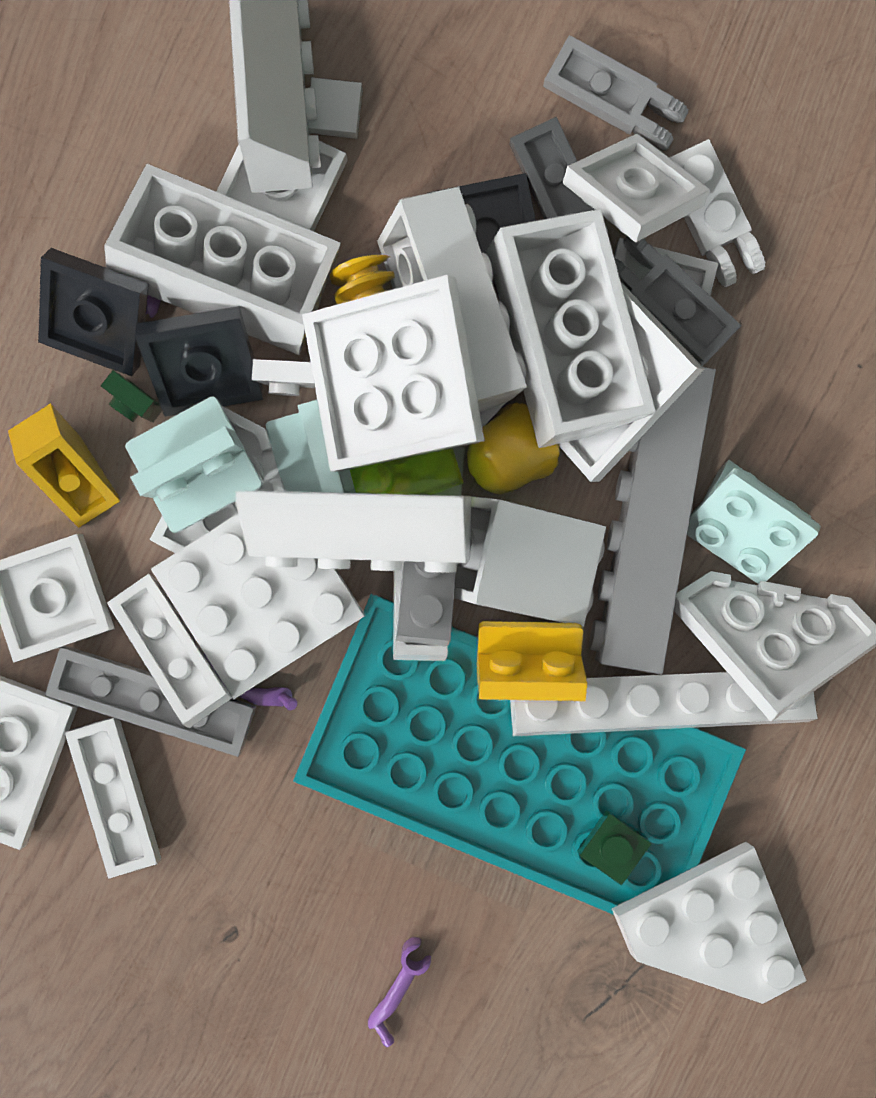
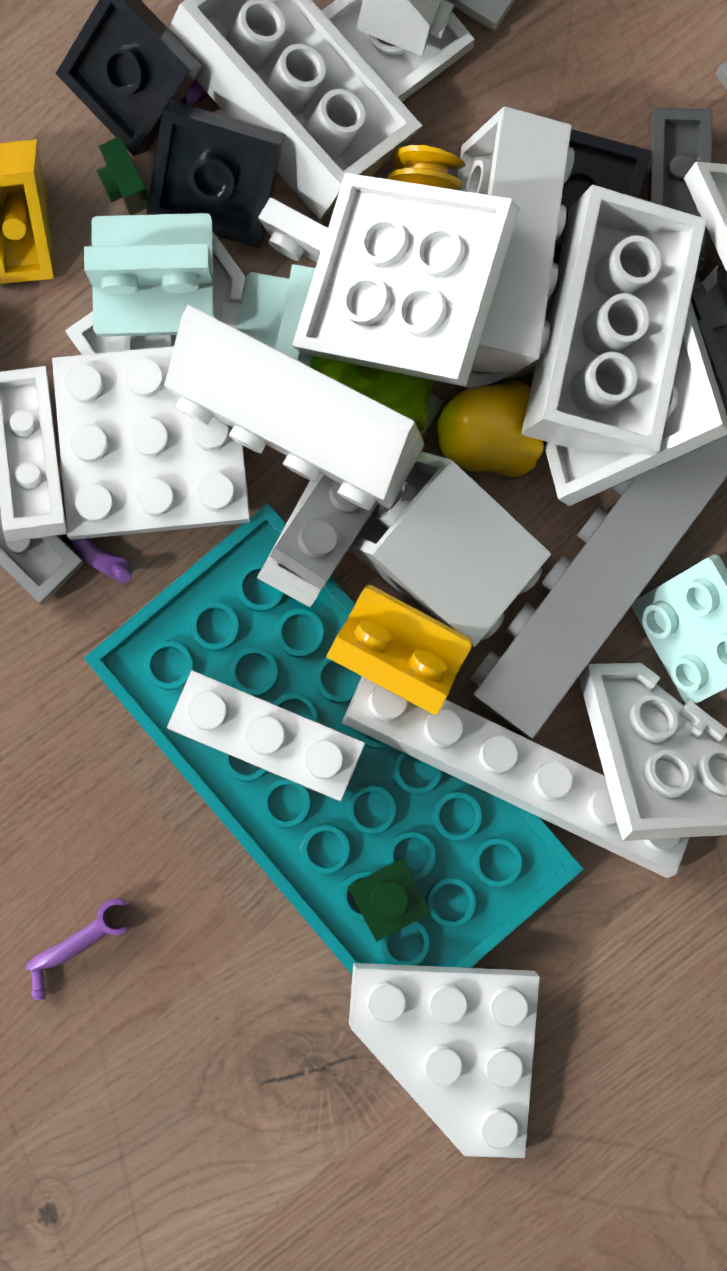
camera: 25 degrees right, 5 degrees down
none -> white brick [167,670,365,802]

